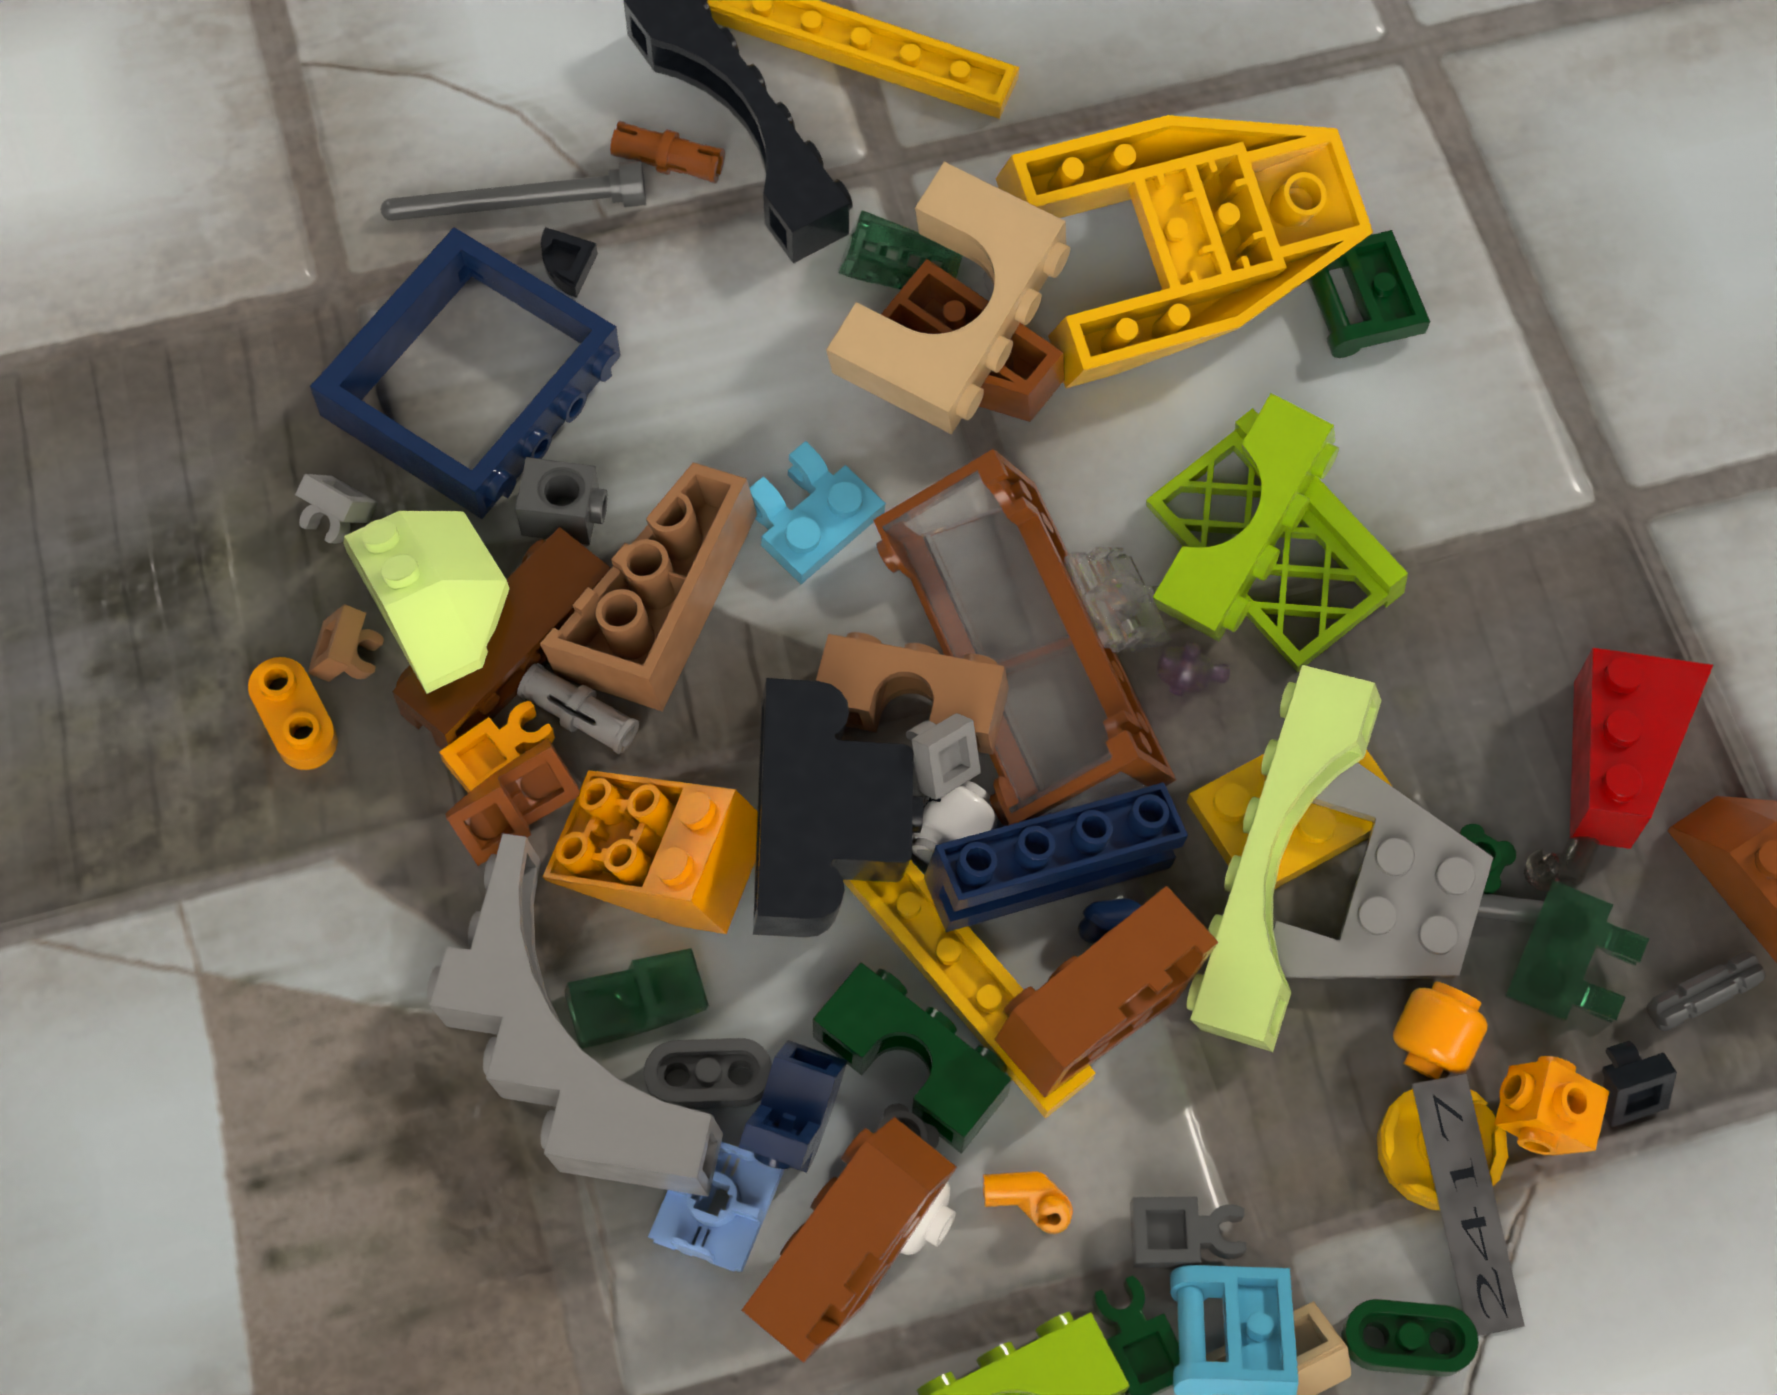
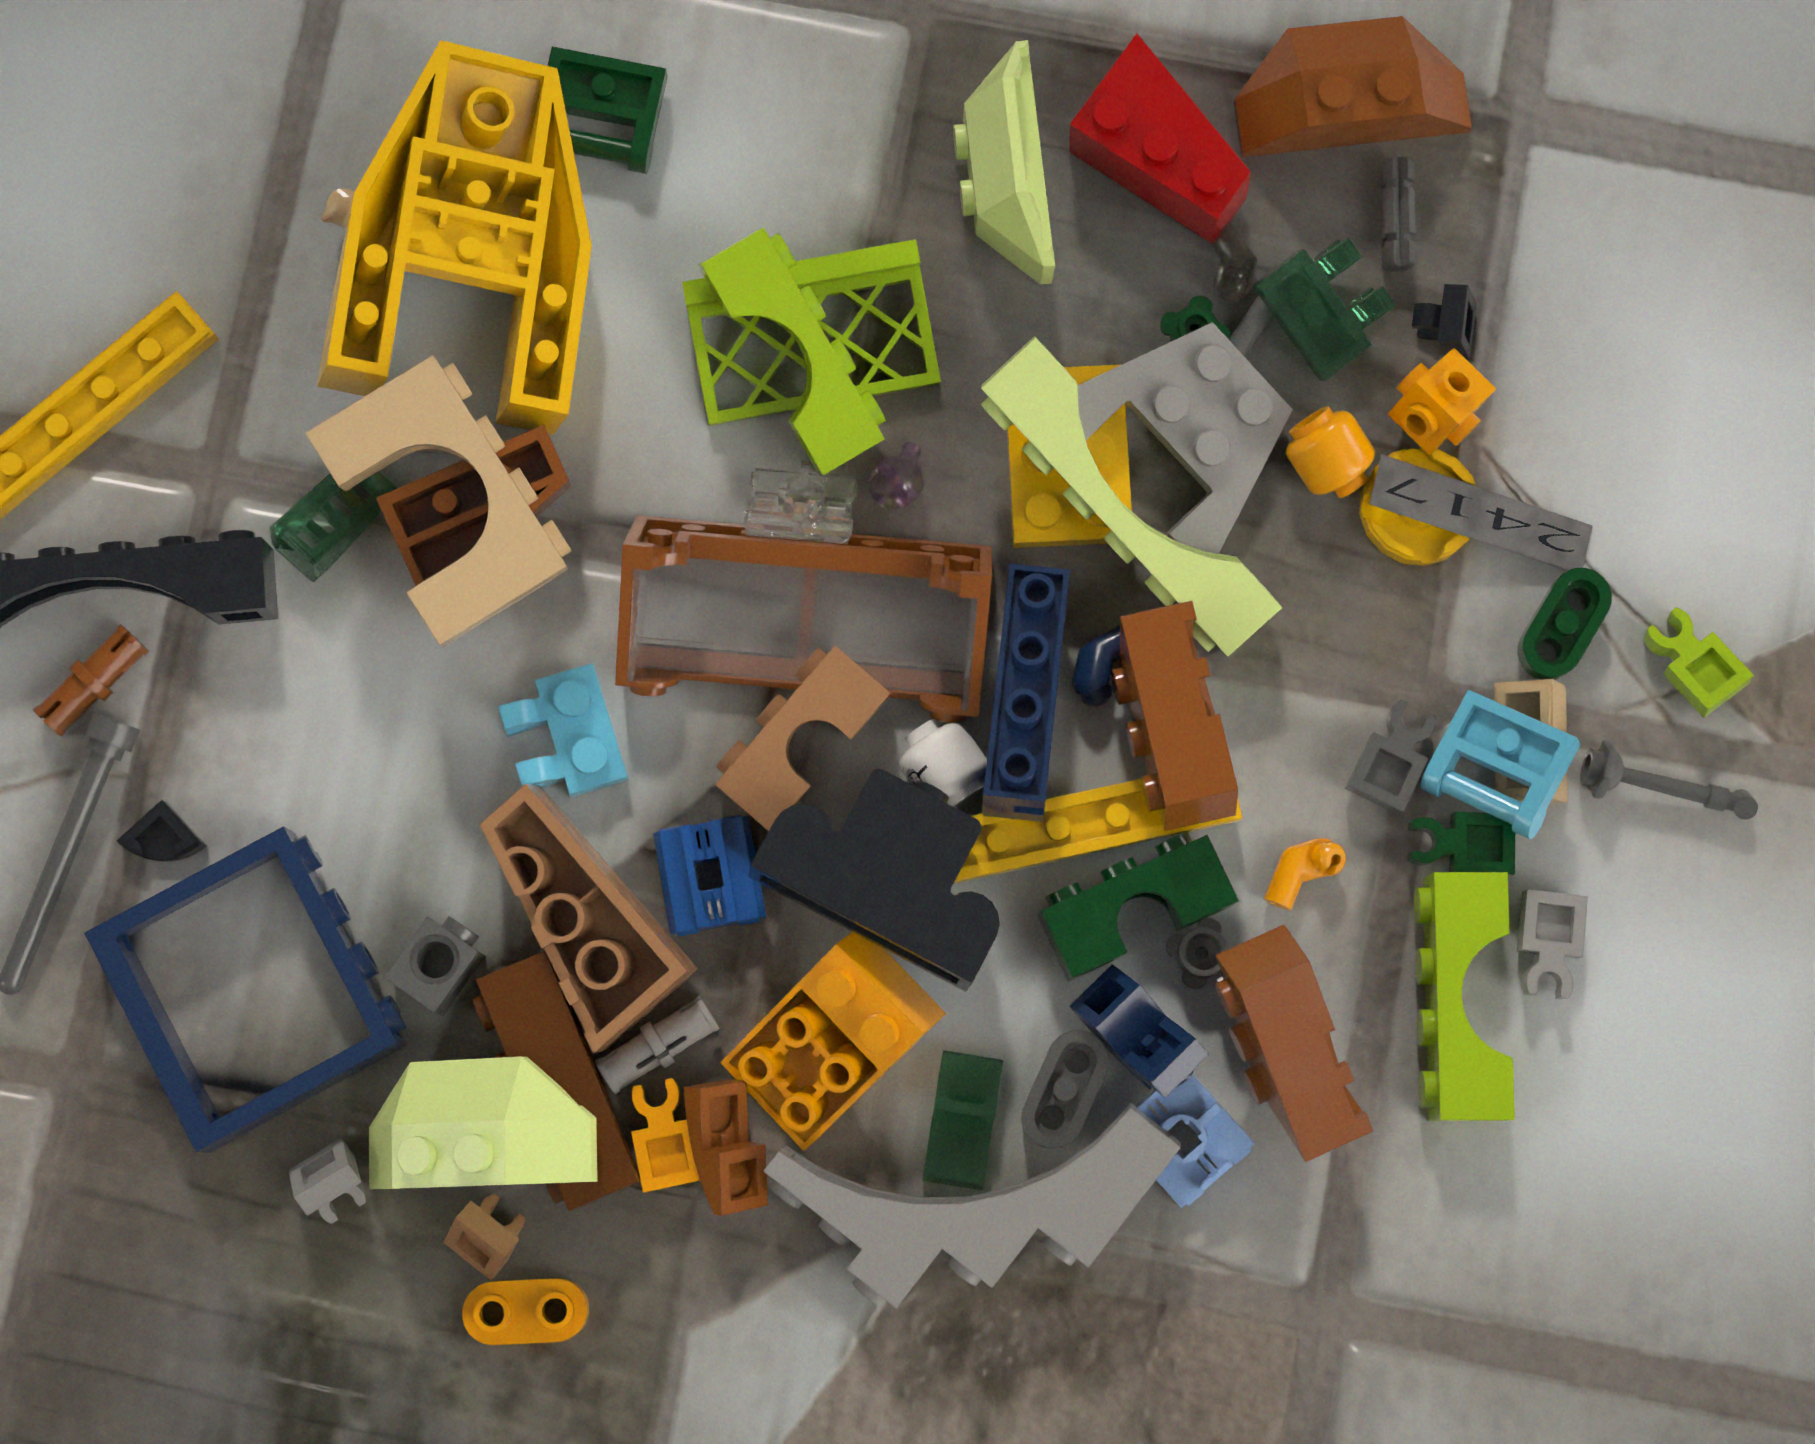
camera: 65 degrees left, 15 degrees up
light grey tile [906,713,981,800] -> none
none -> blue piece [653,815,767,937]
none -> yellowish green wedge [953,40,1055,285]

